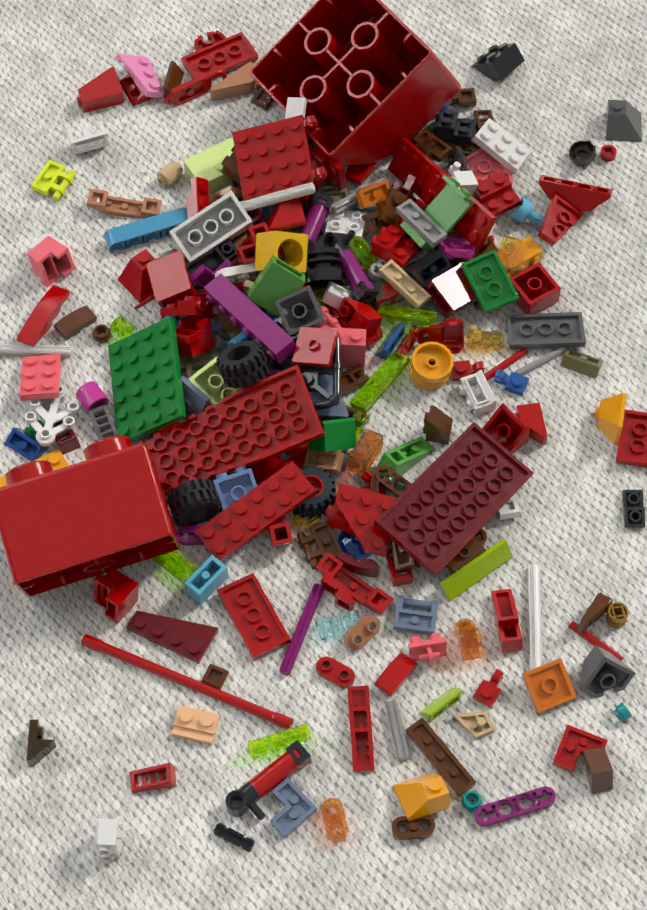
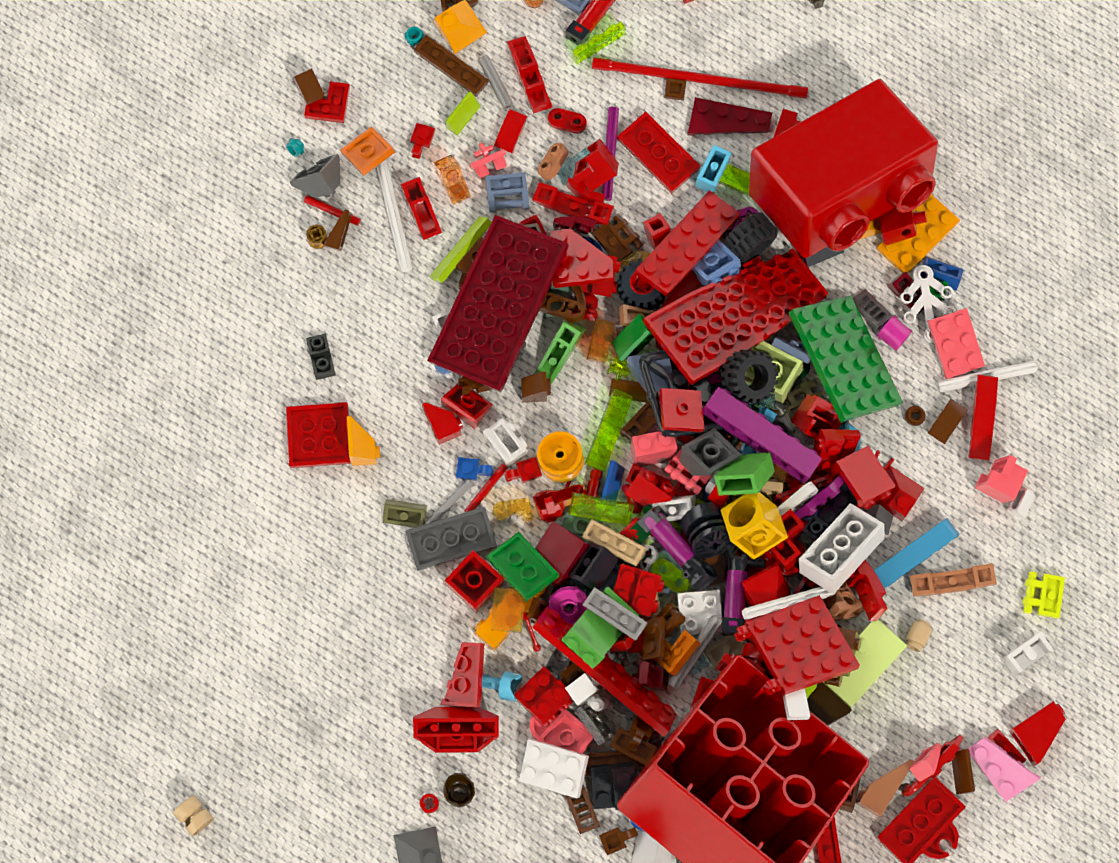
camera: 160 degrees right, 15 degrees up
clear neon green wheel [110,316,134,339] -> none
light nougat plate [171,705,220,745] -> none
tan piece [454,711,495,739] -> none
magenta beam [475,786,556,827] -> none
none -> red plate [573,139,619,192]
none -> coral slope [909,743,942,781]

